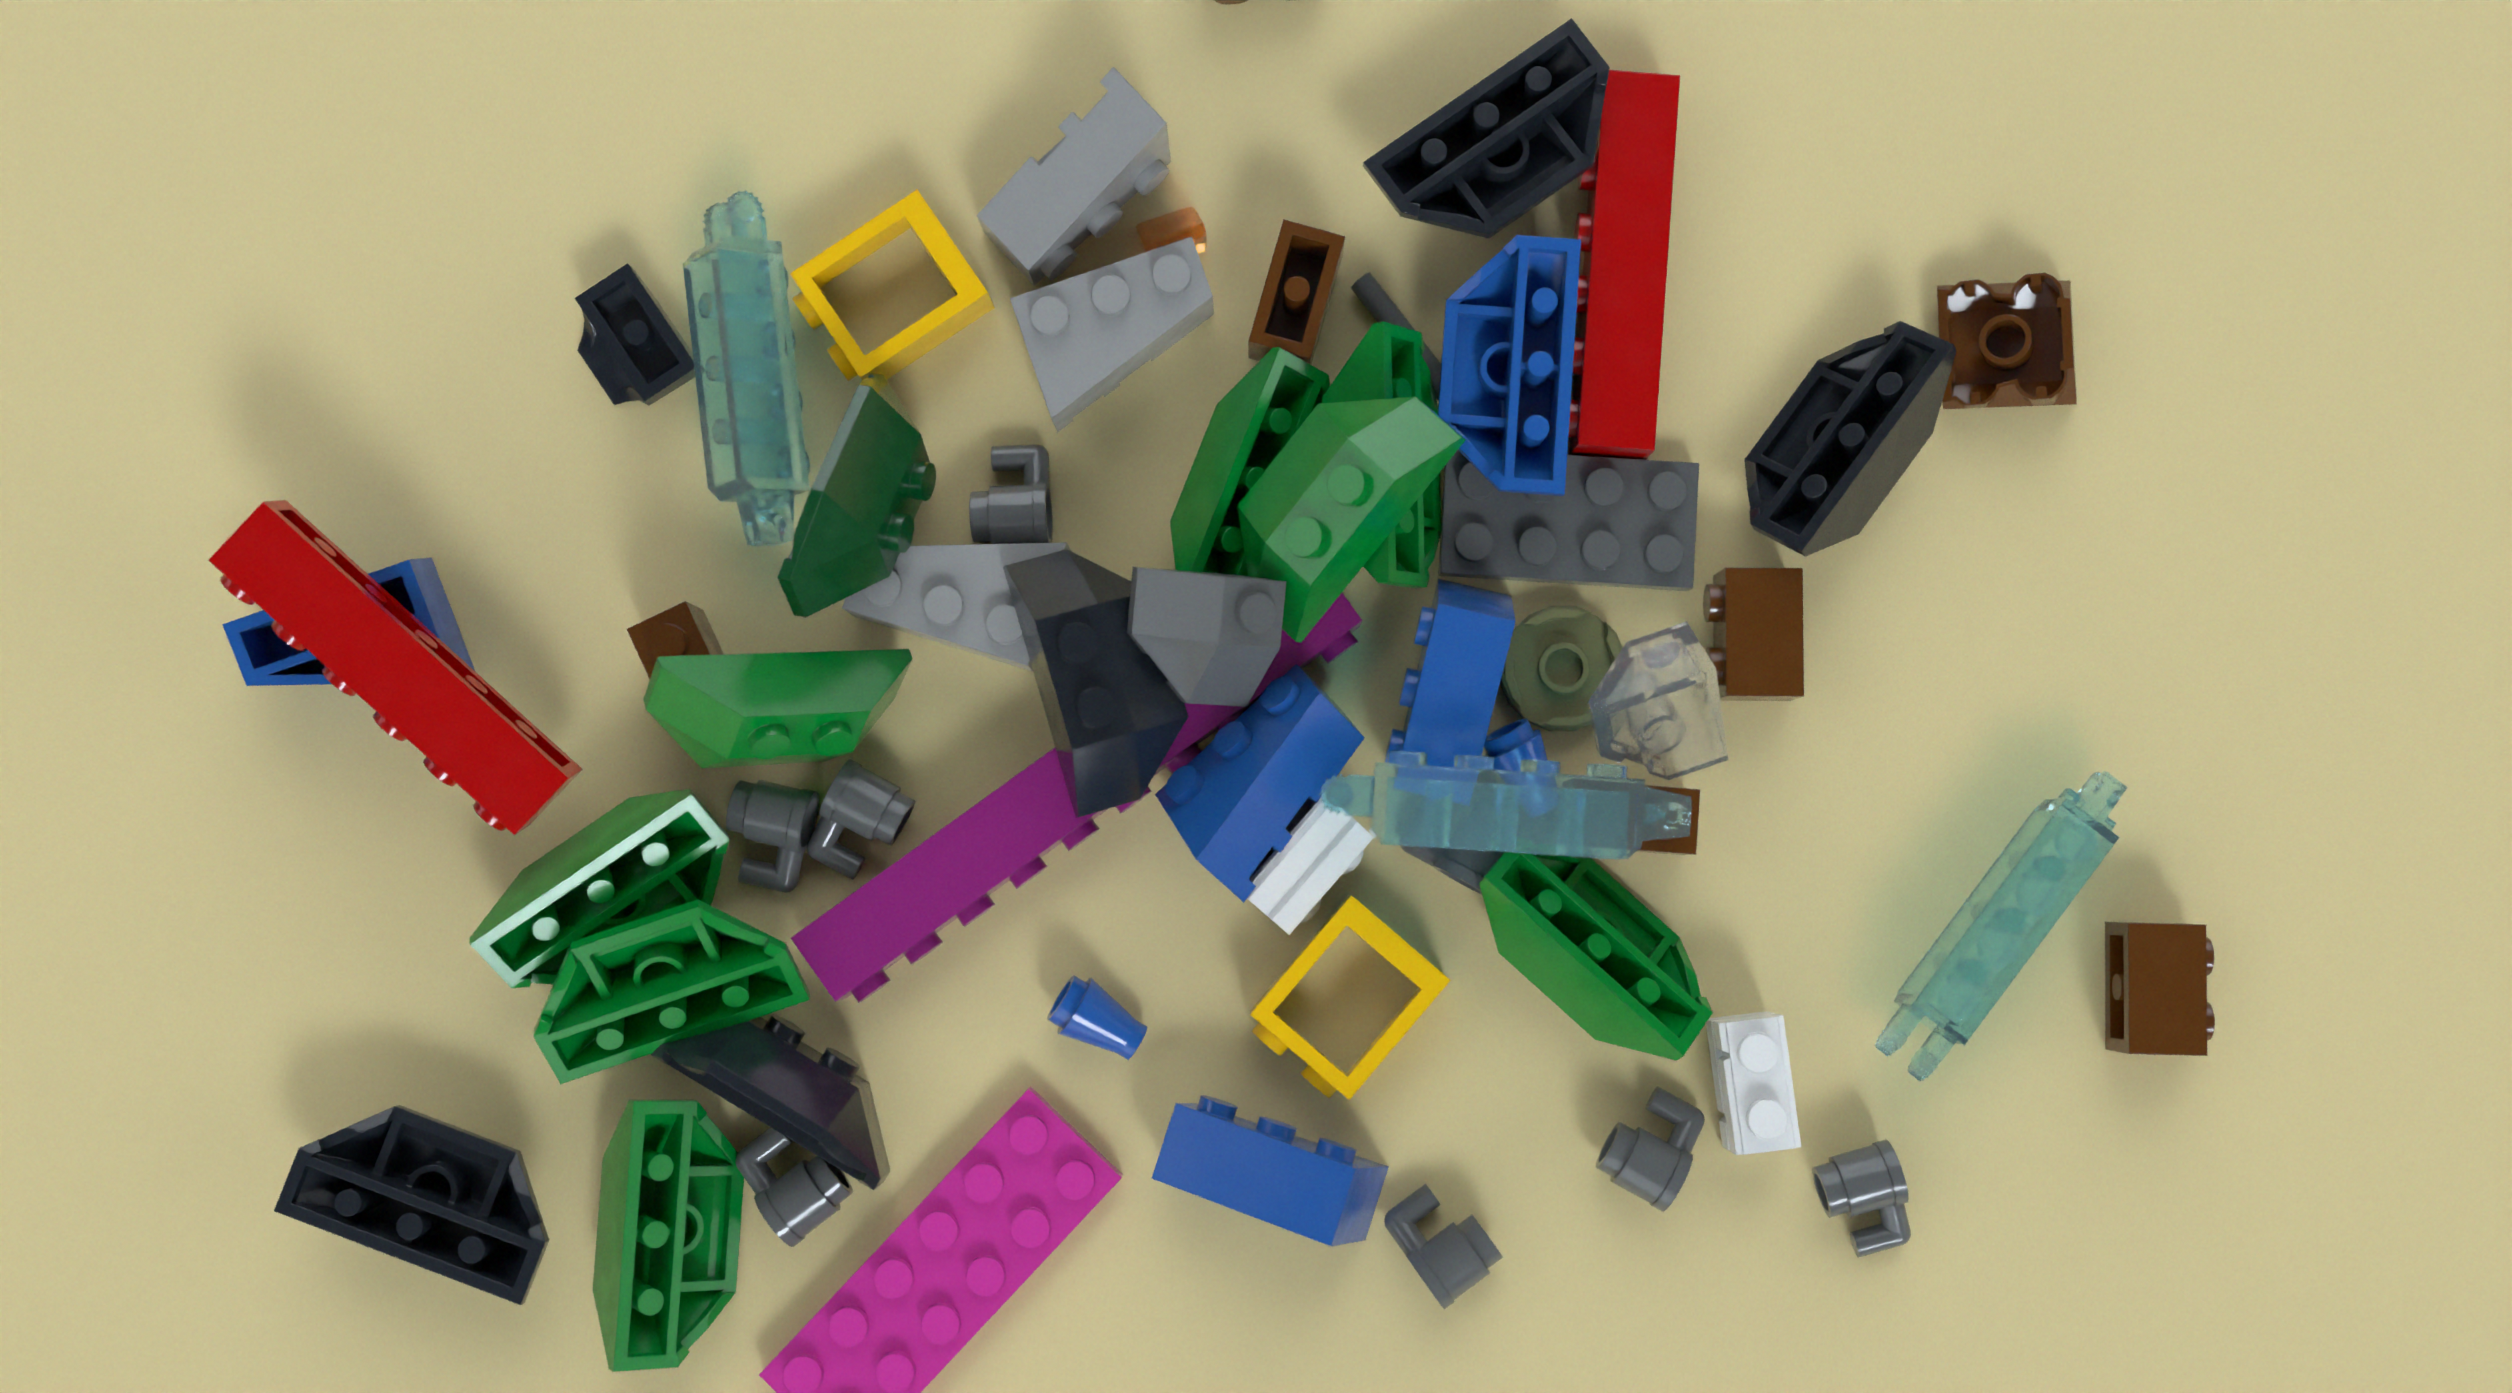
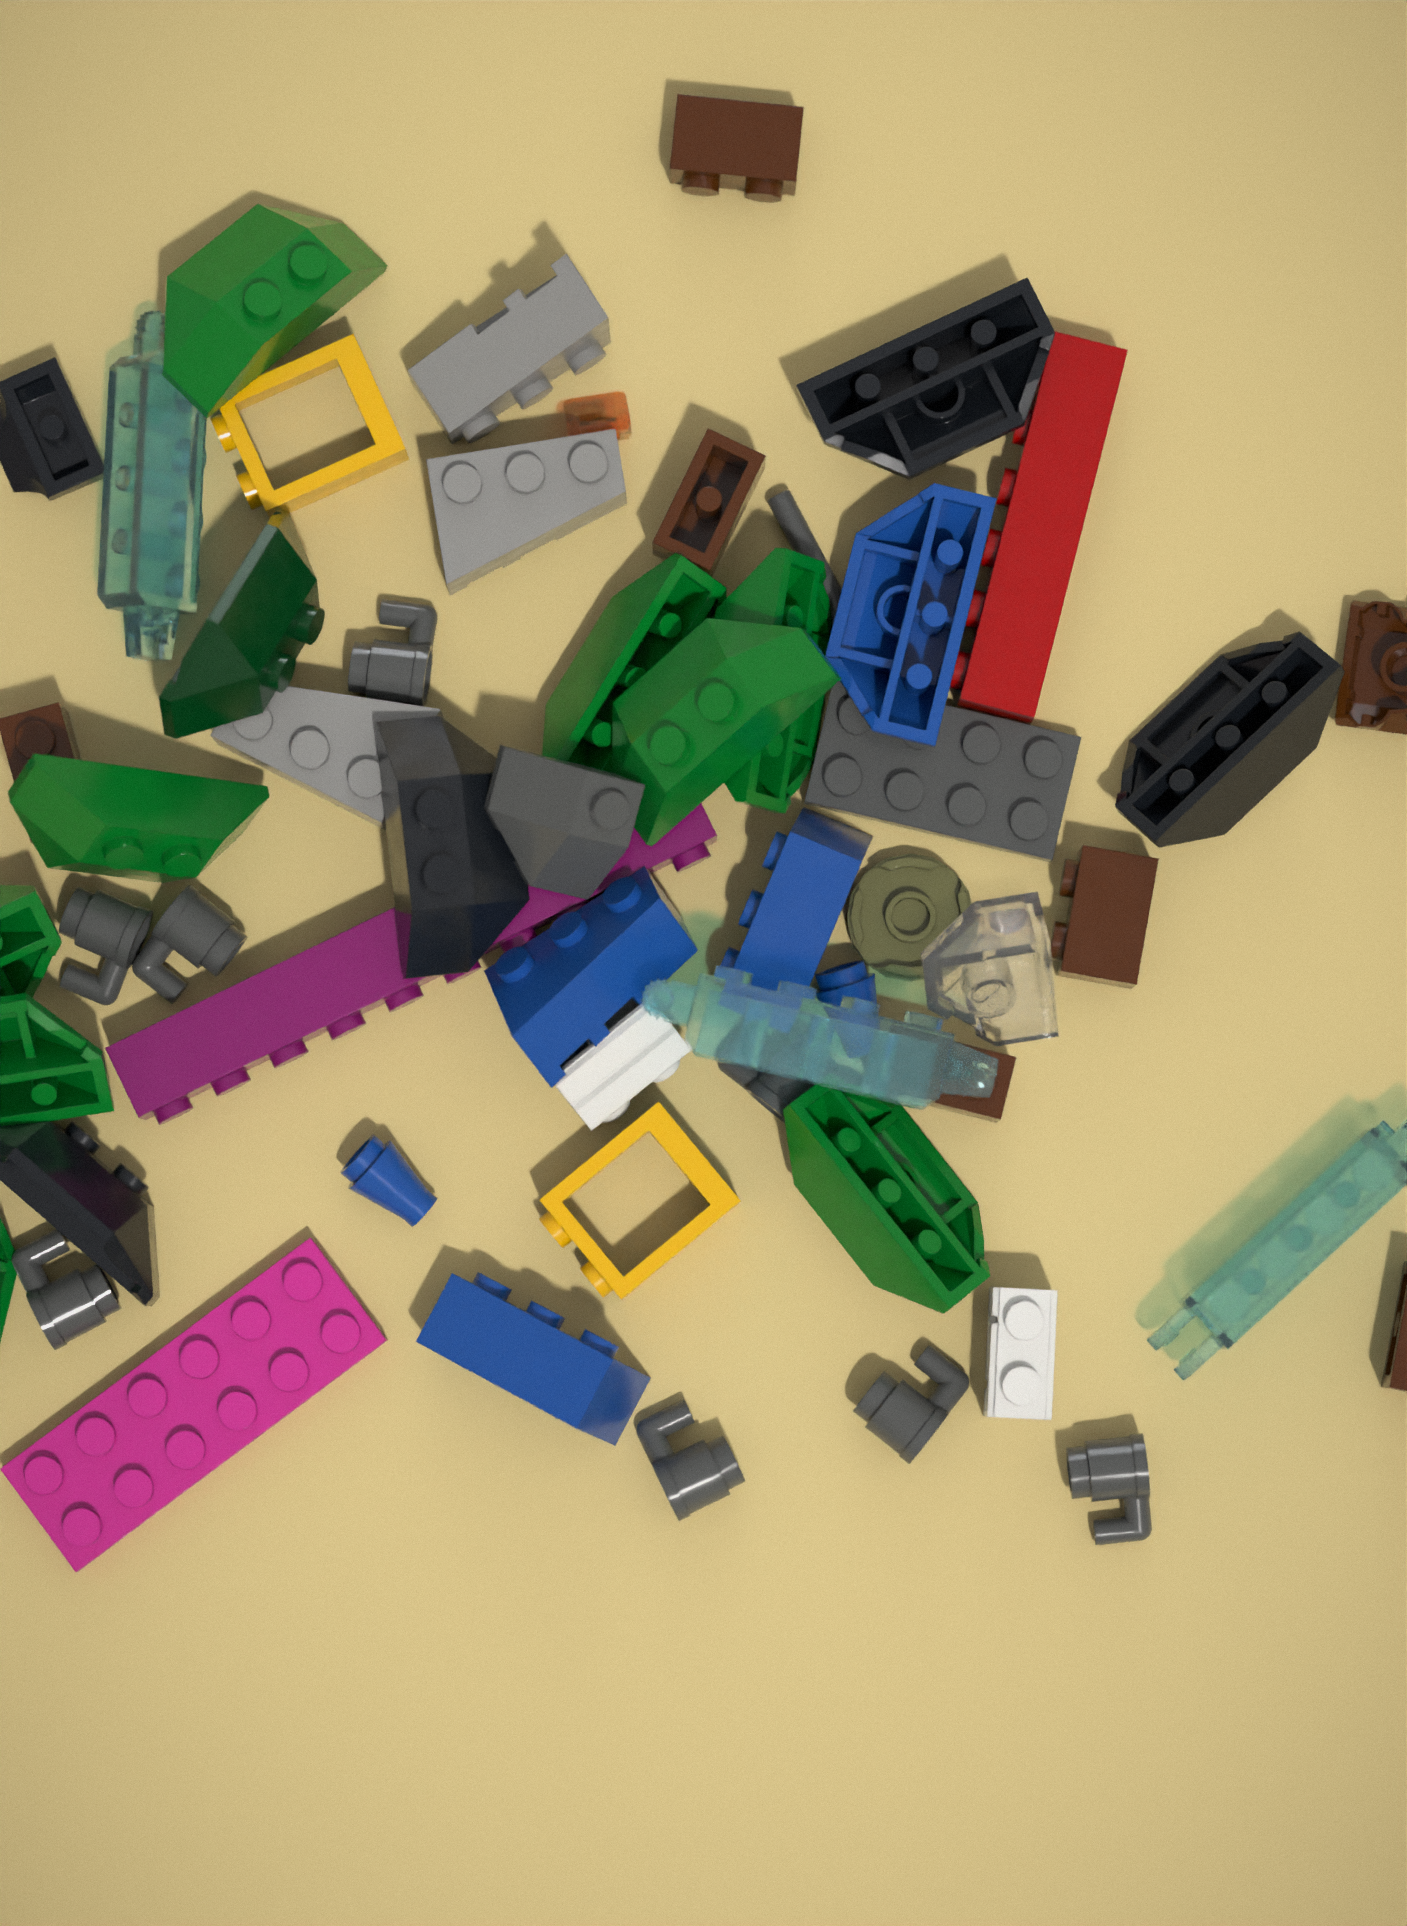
camera: 10 degrees right, 0 degrees up
none -> green wedge [162,204,388,418]

